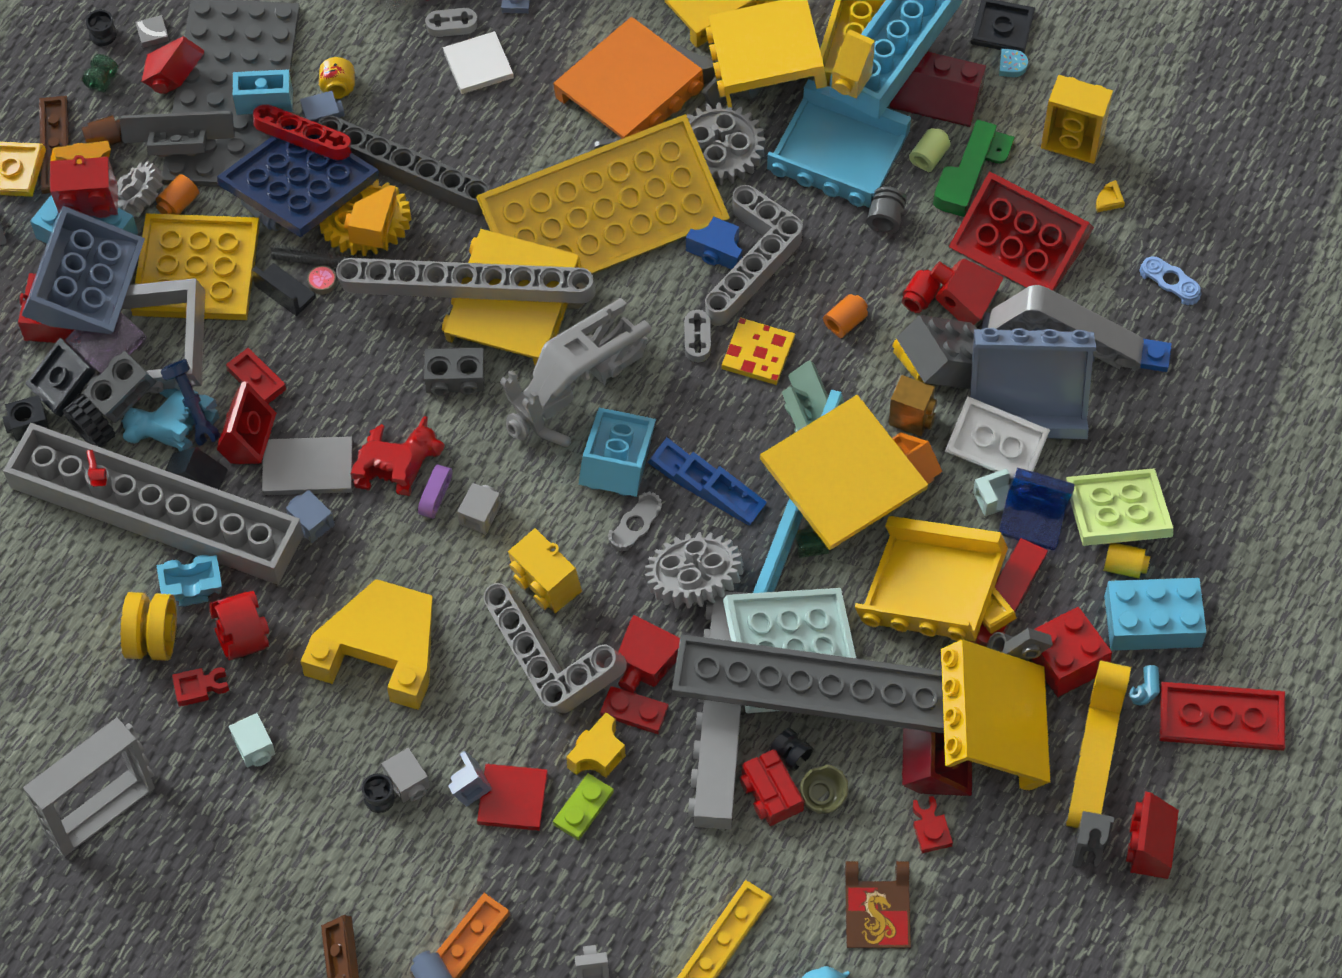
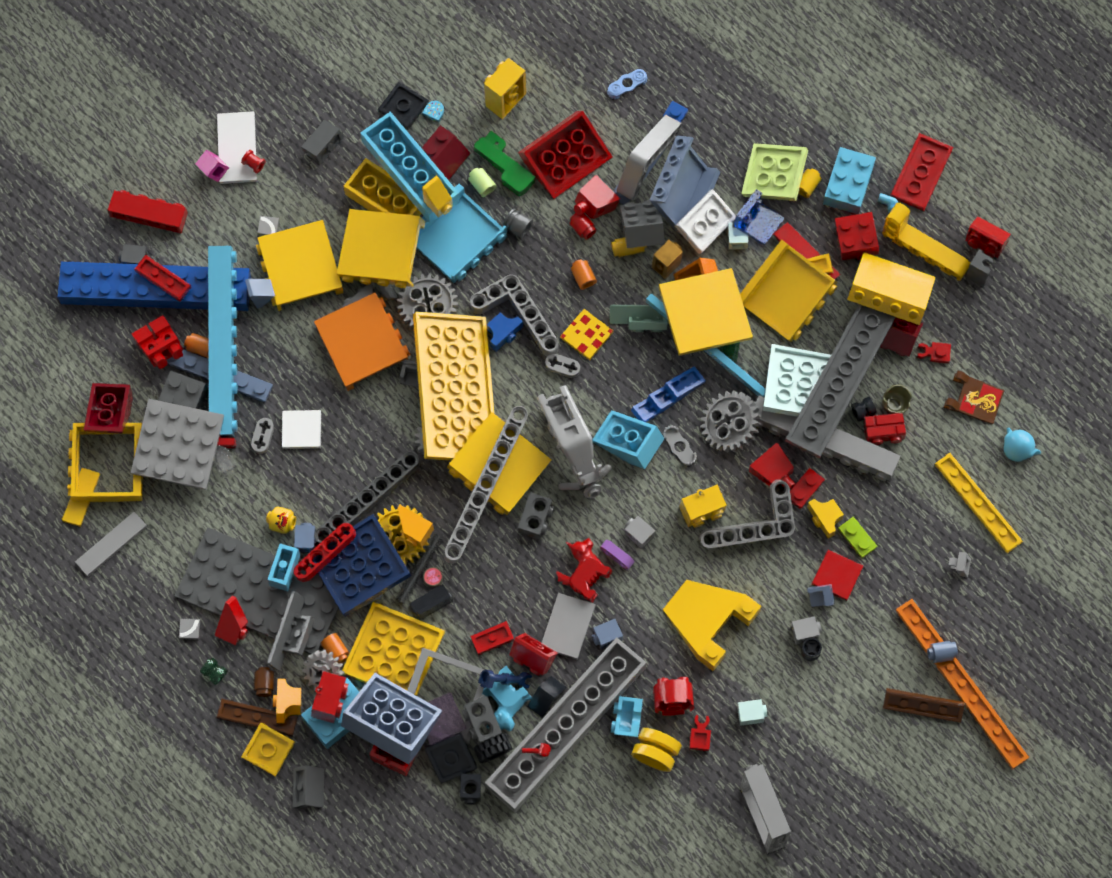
camera: 70 degrees left, 10 degrees up
black wheel [86,9,117,46] -> none
dark grey plate [987,628,1053,661] -> none
yellow tile [1096,180,1125,213] -> none

